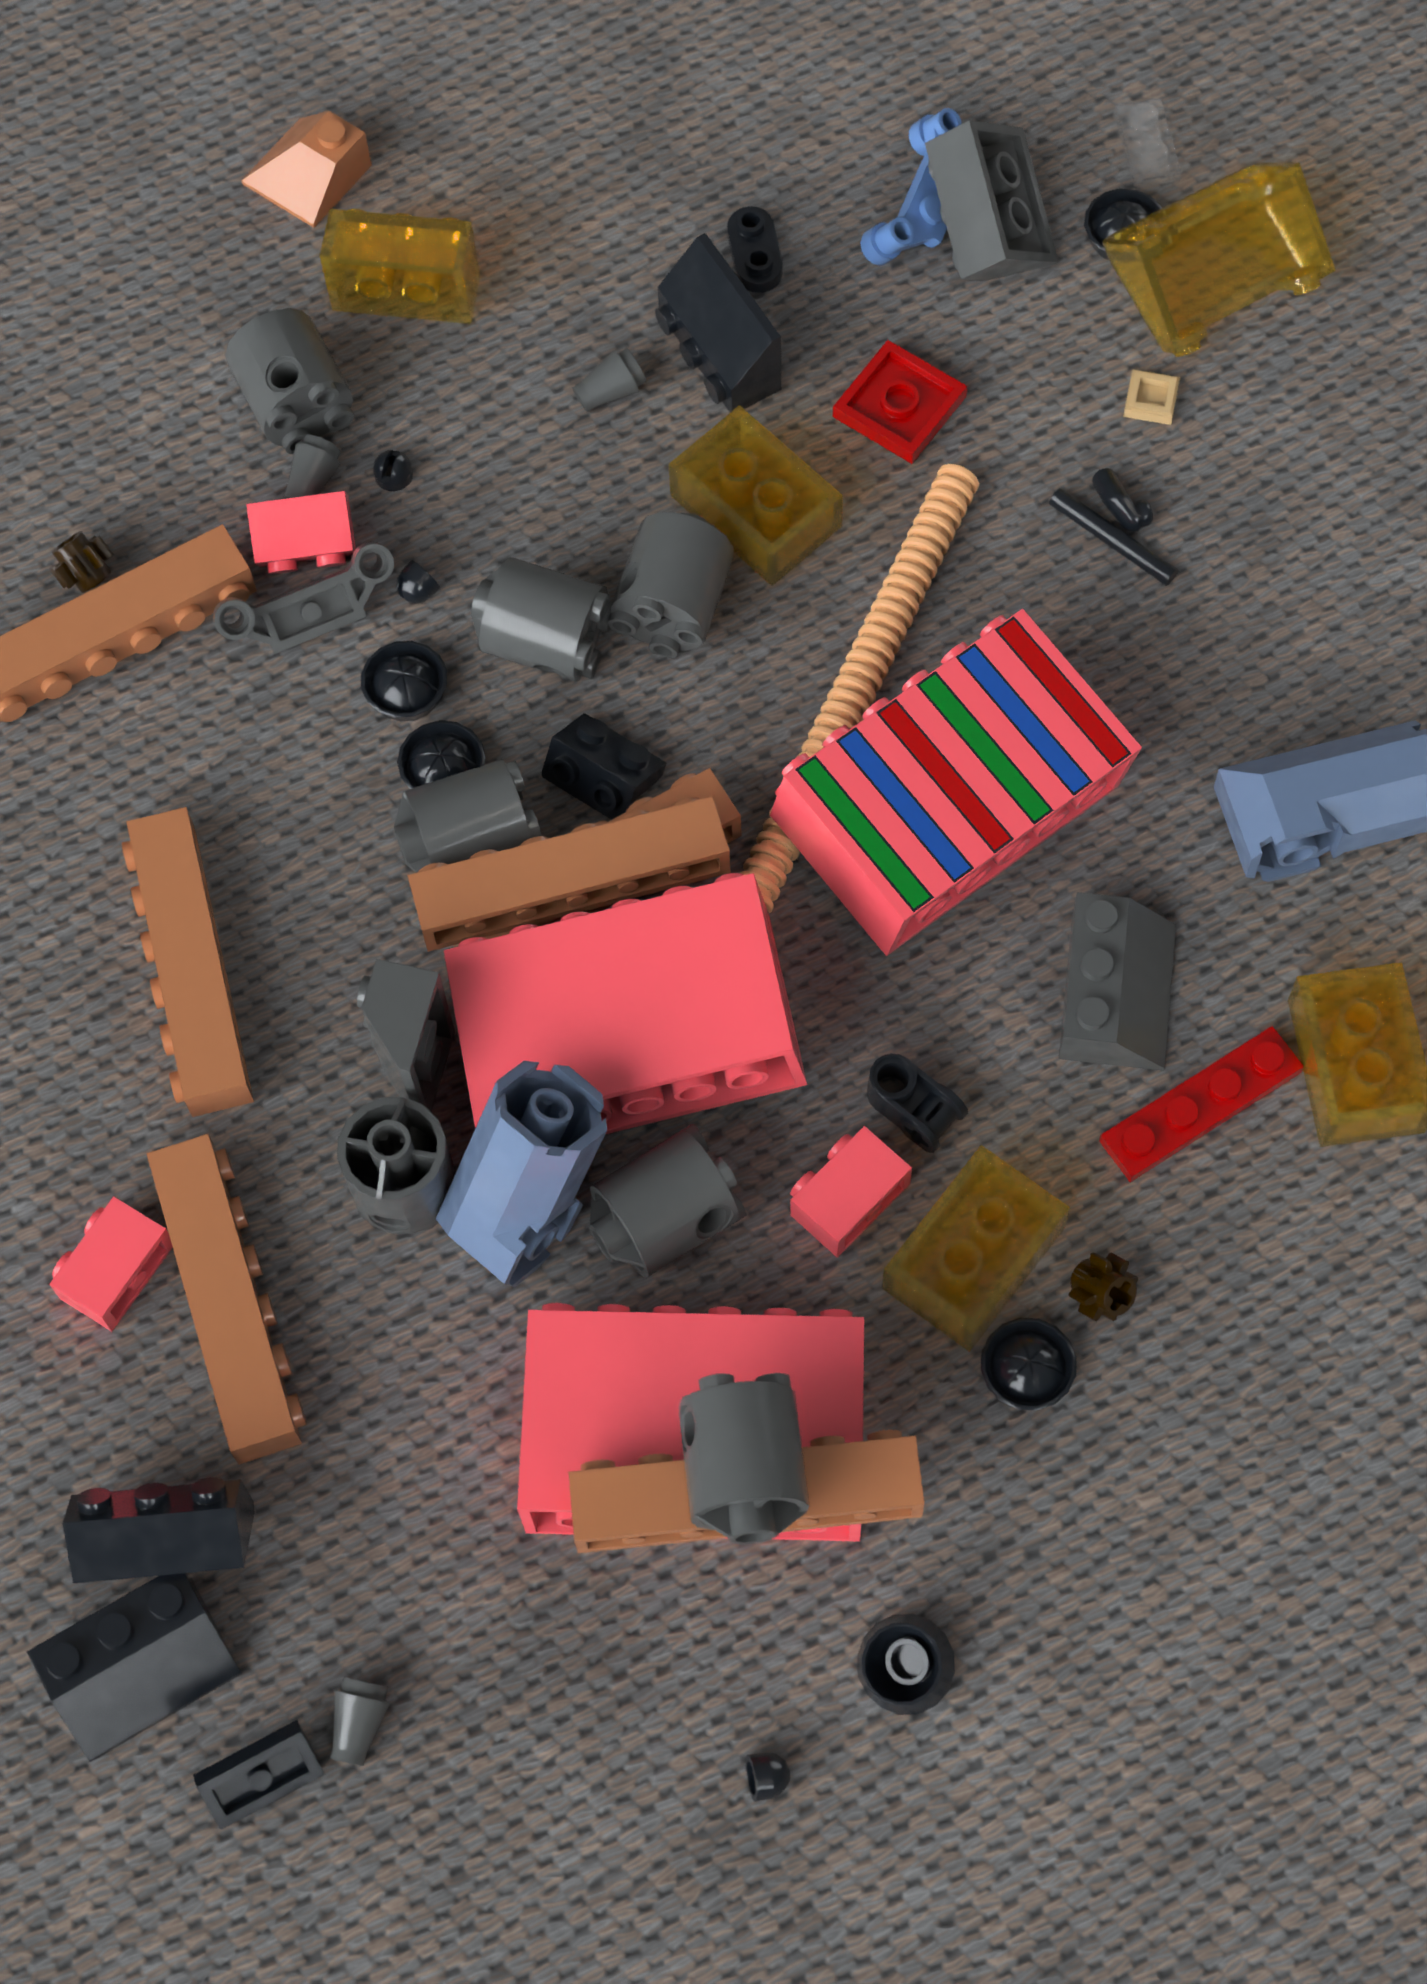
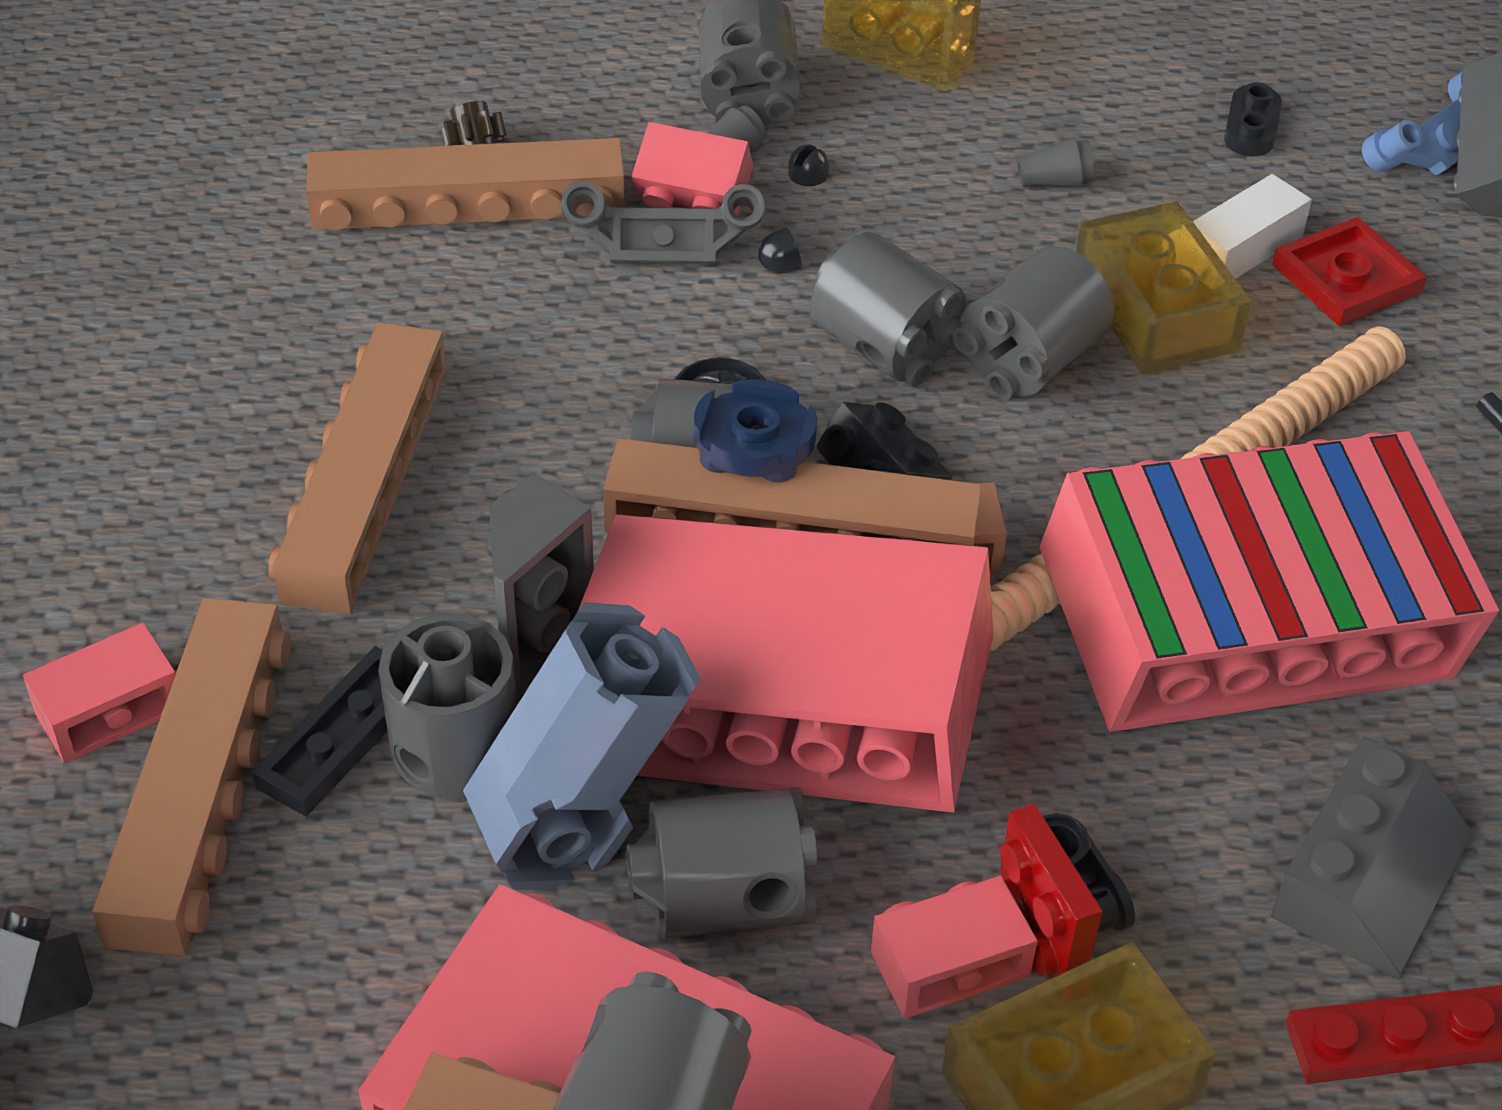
camera: 20 degrees right, 20 degrees down
black hat [361,641,447,721] -> none
black slope [655,233,781,416] -> none
none -> black plate [252,646,388,817]
none -> dark blue plate [694,379,817,482]
none -> red plate [999,803,1102,996]
none -> white brick [1172,174,1312,288]

